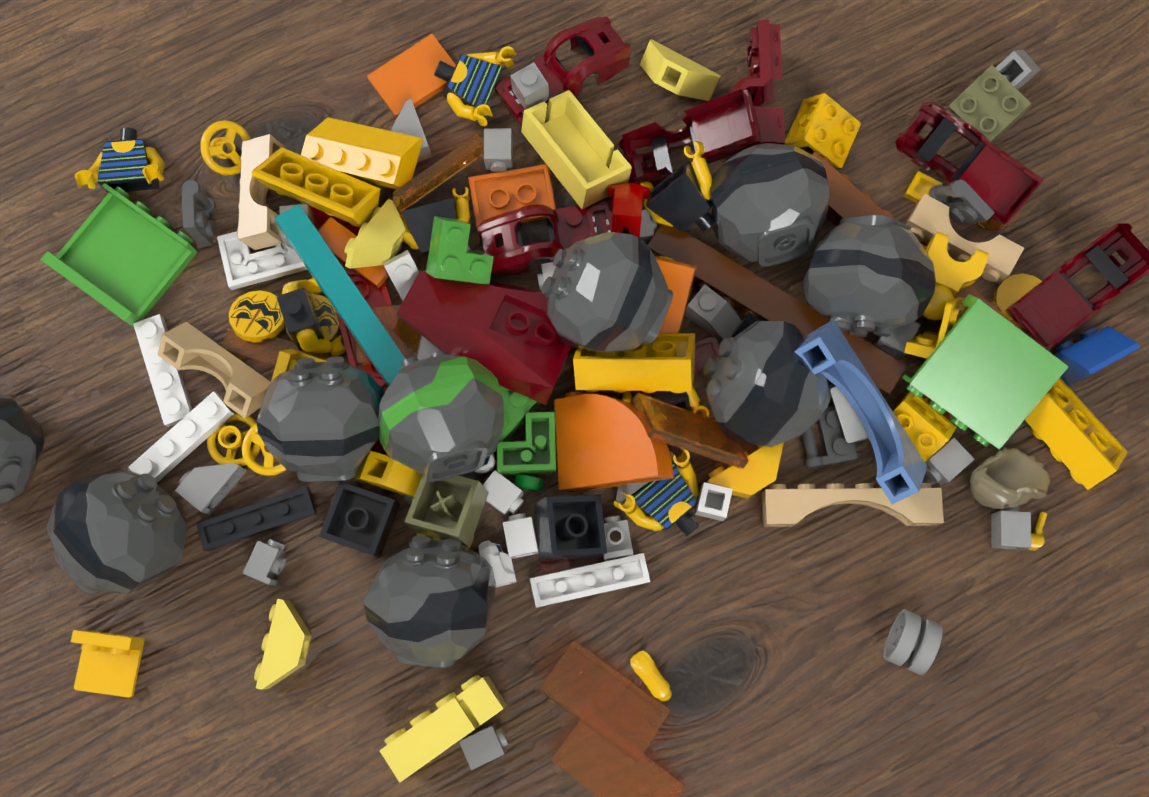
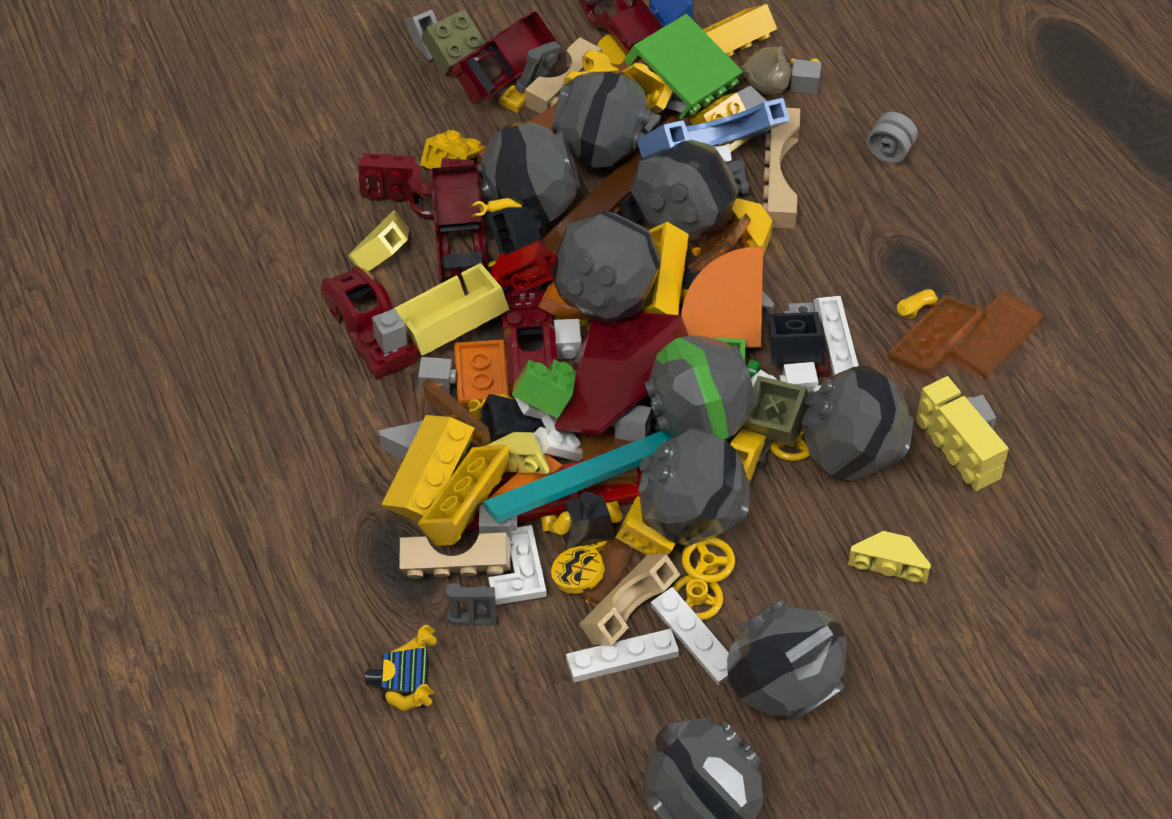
camera: 90 degrees left, 25 degrees down
bright green panel [40,183,198,327] -> none
yellow bracket [71,630,145,698] -> none
light grey slope [175,463,247,515] -> none
black plate [196,486,317,552] -> none
yellow piece [200,120,251,176] -> none
light grey brick [243,539,286,586] -> none
black brick [319,481,400,558] -> none
orange tile [367,34,456,119] -> none
torso [434,46,517,126] -> none
torso [614,445,700,536] -> none
white brick [695,482,733,521] -> none

